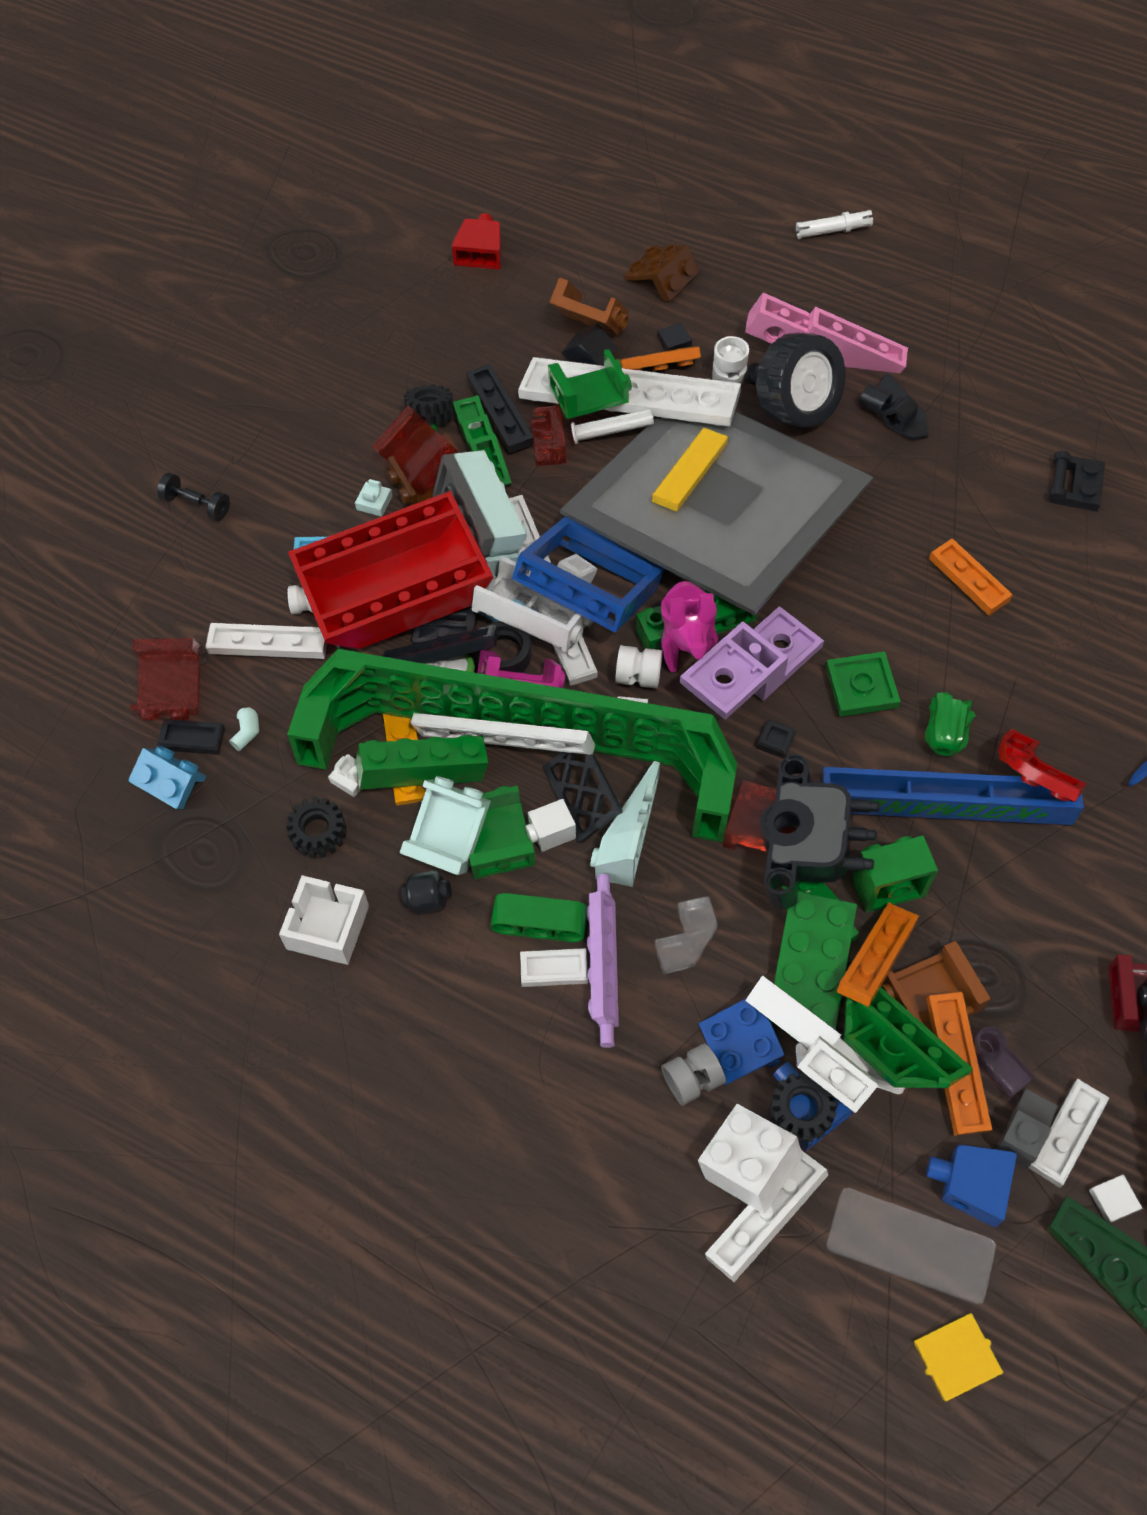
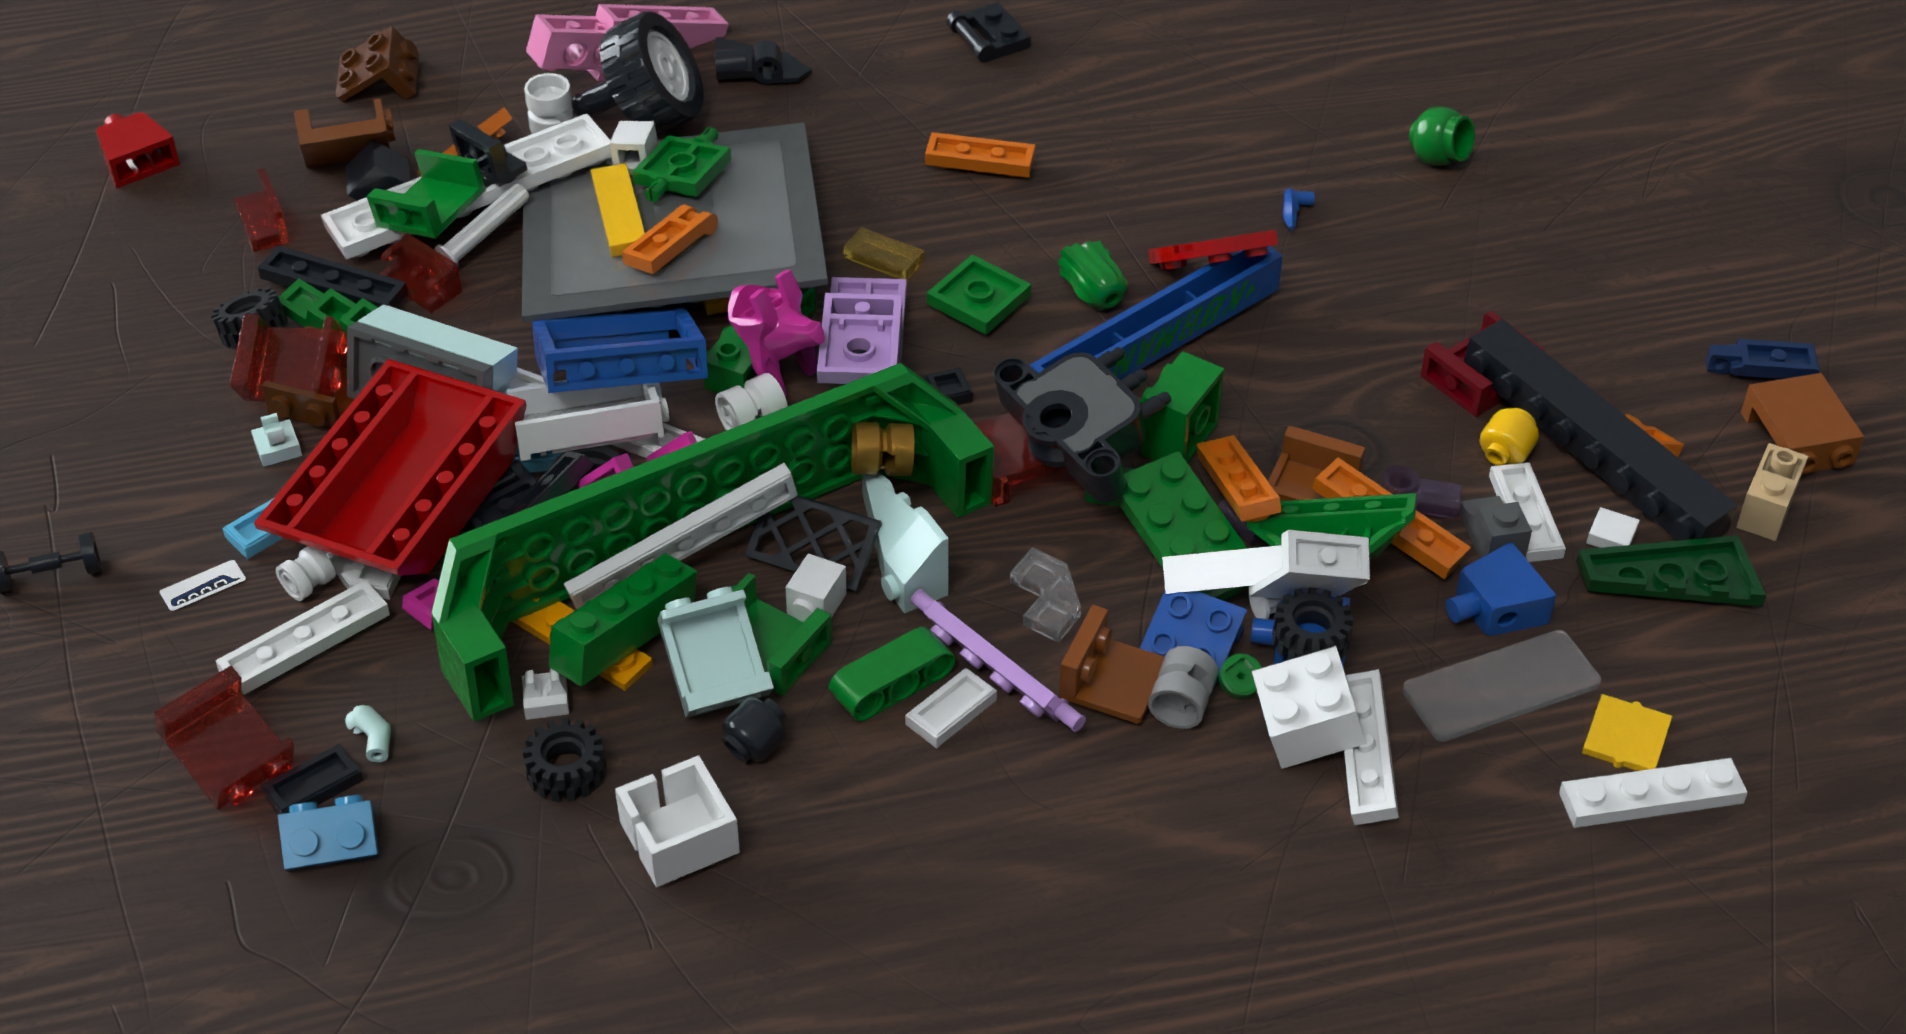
camera: 45 degrees left, 15 degrees down
black tile [657,323,692,351] -> none
none -> white sticker [159,560,246,611]
none -> clear red panel [234,168,290,252]
none -> black bracket [448,119,528,186]
none -> white brick [609,121,658,175]
none -> orange plate [622,204,718,274]
none -> green plate [632,127,732,202]
none -> clear yellow tile [843,227,925,281]
none -> pearl gold wheel [851,422,915,476]
none -> dark orange bracket [1059,604,1165,724]
none -> green tile [1219,654,1262,699]
none -> yellow head [1479,408,1539,466]
none -> white plate [1559,758,1748,828]

